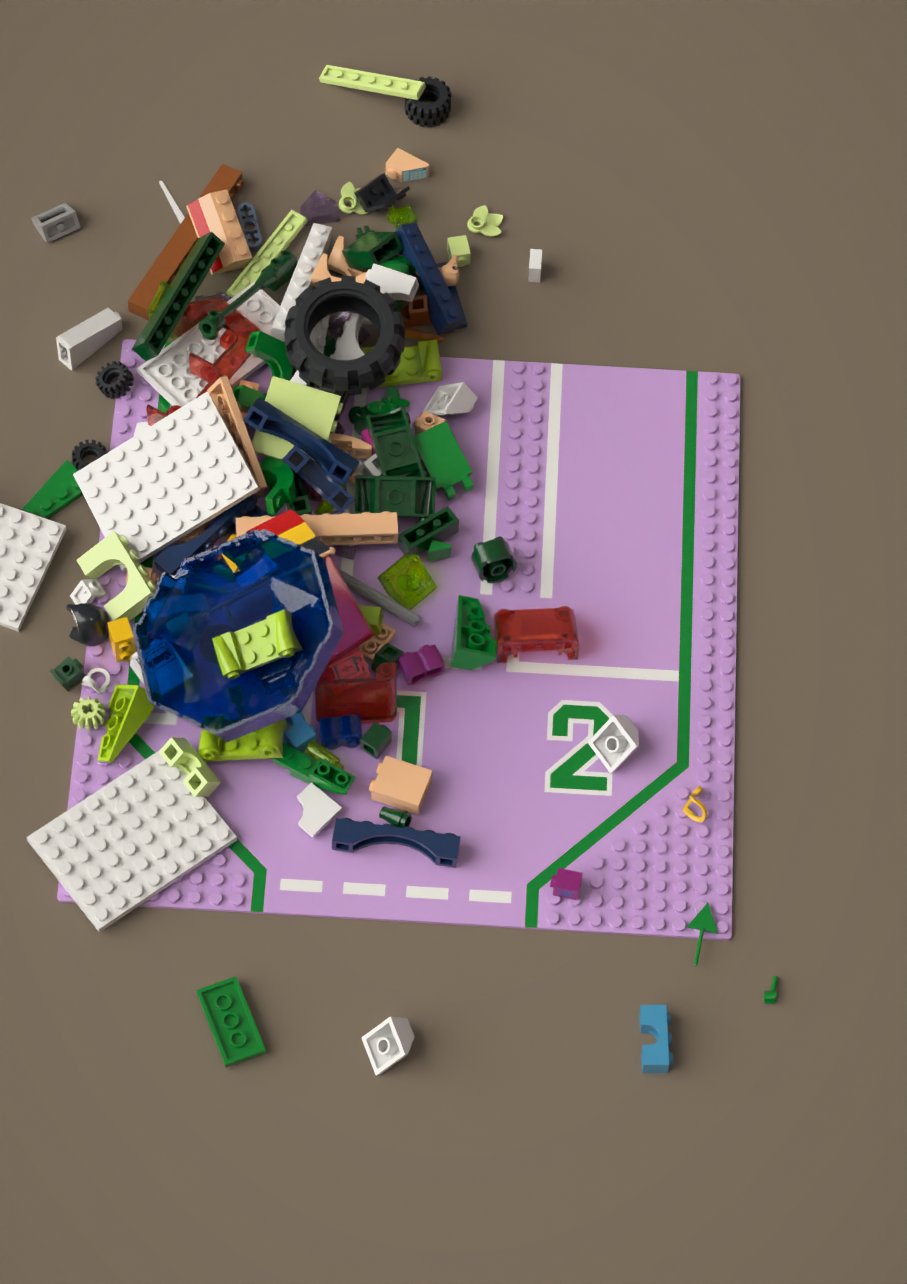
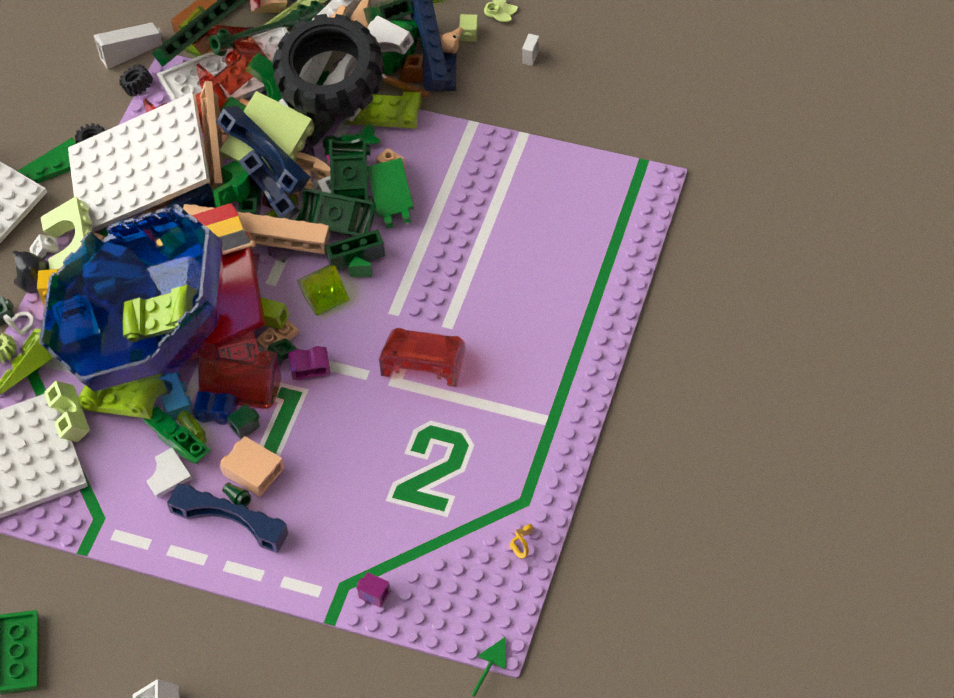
camera: 20 degrees right, 5 degrees down
light grey axle [338,569,420,626] -> none
white slope [421,382,478,416] -> none
green wedge [451,595,497,670] -> none
dark green brick [471,536,517,583] -> none
white slope [588,715,639,773] -> none

